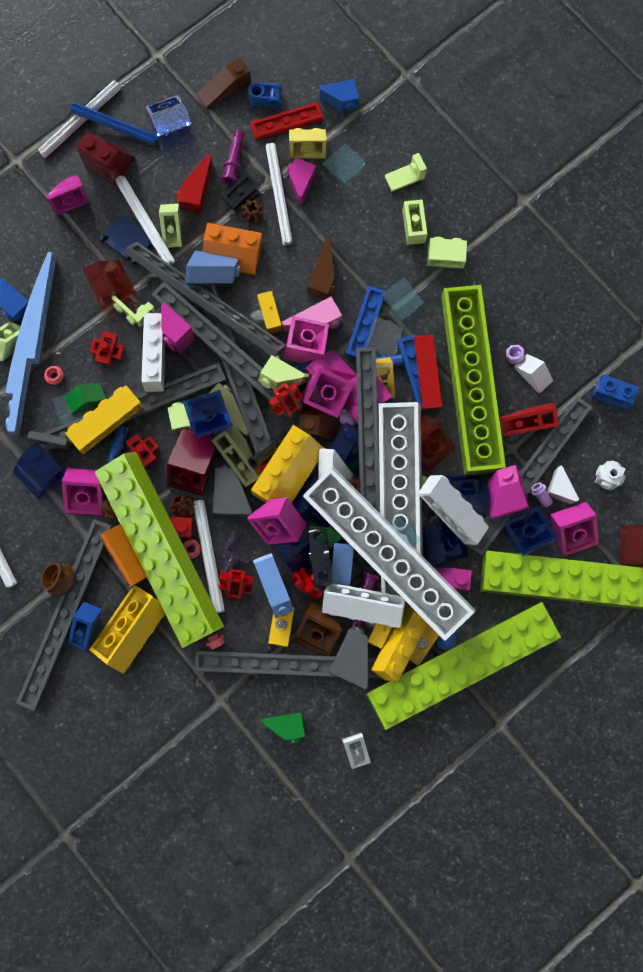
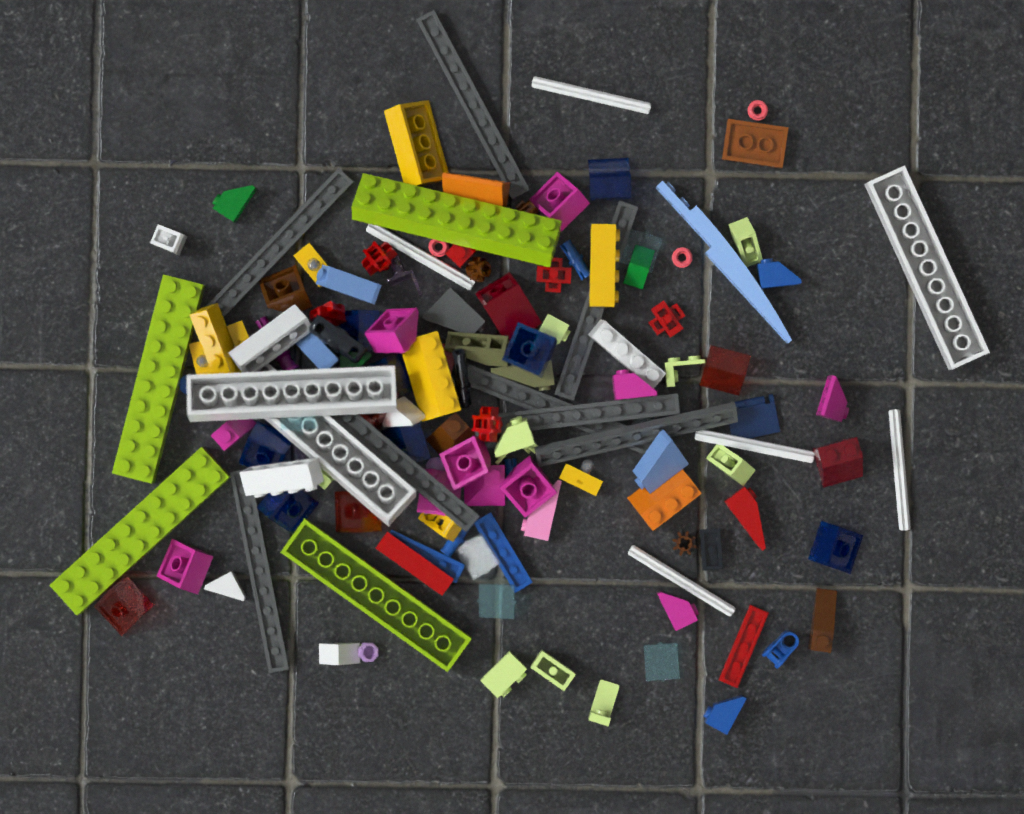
camera: 140 degrees right, 10 degrees up
dark grey tile [27,431,71,450] -> none
reddish brown piece [41,562,75,596] -> none
blue slope [68,602,102,651] -> none
blue axle [70,102,157,145] -> none
coral plate [205,632,225,650] -> none
magenta pin [221,130,245,185] -> none
light yellow slope [289,128,326,159] -> none
reddish brown slope [307,237,336,299] -> none
dark grey slope [329,627,368,689] -> none
dark pink slope [485,465,529,519] -> none
red slope [499,403,559,437] -> none
clear blue slope [504,507,558,557] -> none
lavender pin [531,483,553,507] -> none
blue brick [592,374,639,410] -> none
white brick [595,461,626,490] -> none

